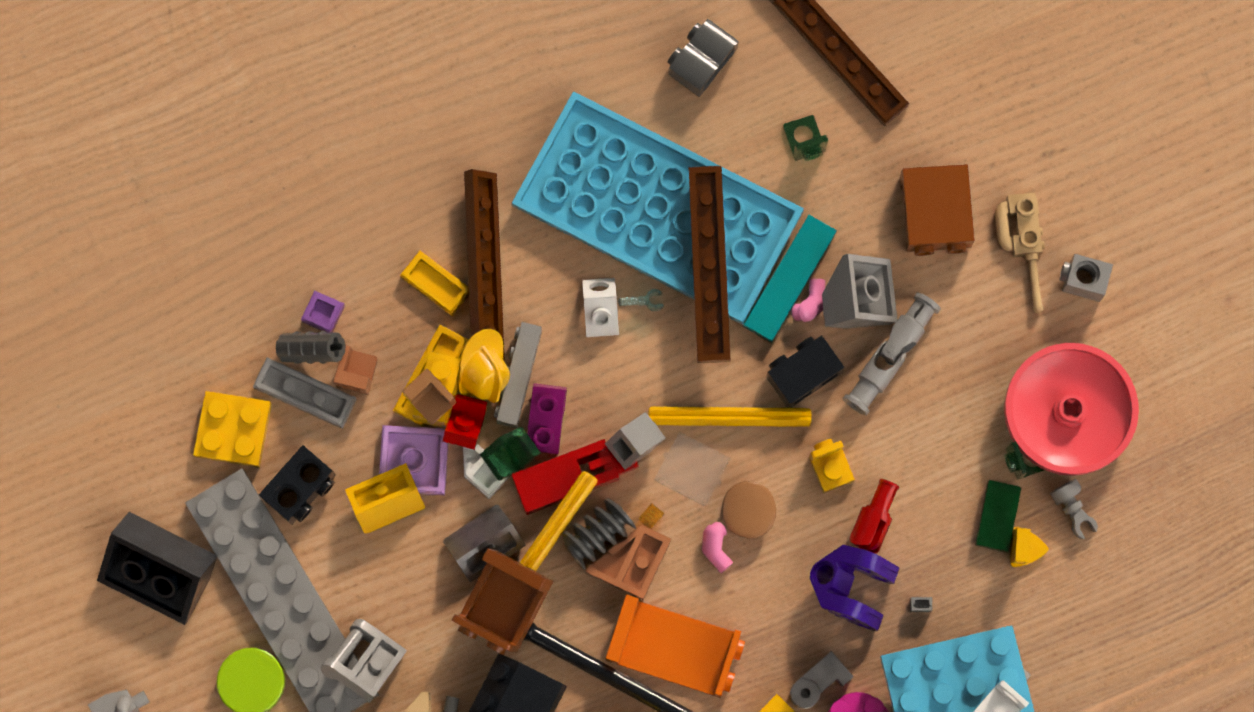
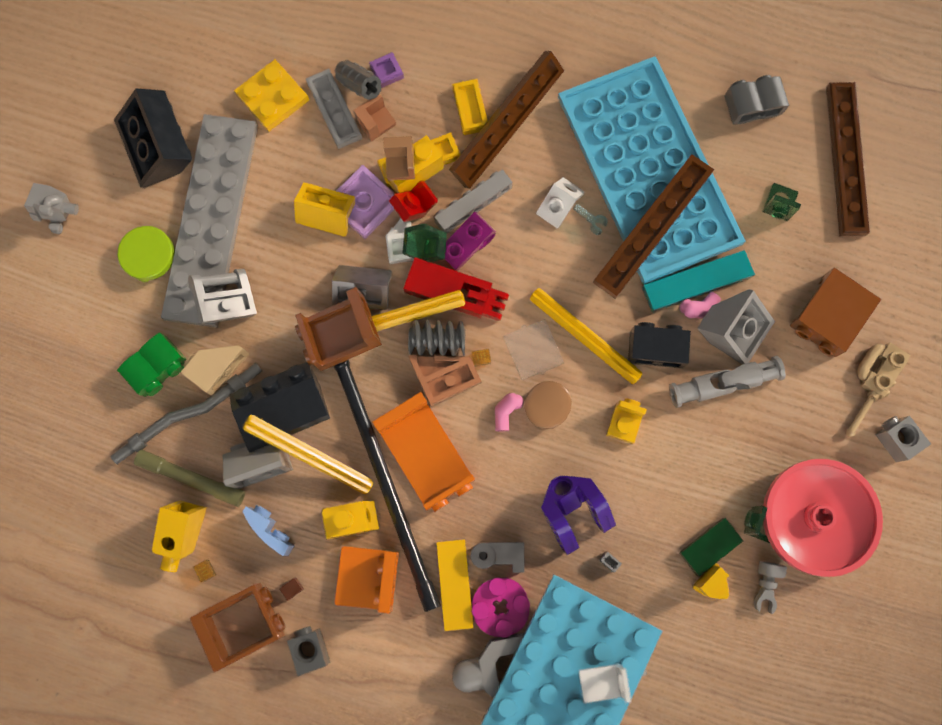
camera: 40 degrees right, 0 degrees up
black brick [259,445,336,525] -> none
yellow piece [458,329,510,403] -> none
light grey brick [605,412,665,469] -> none
red arm [849,479,899,554] -> none

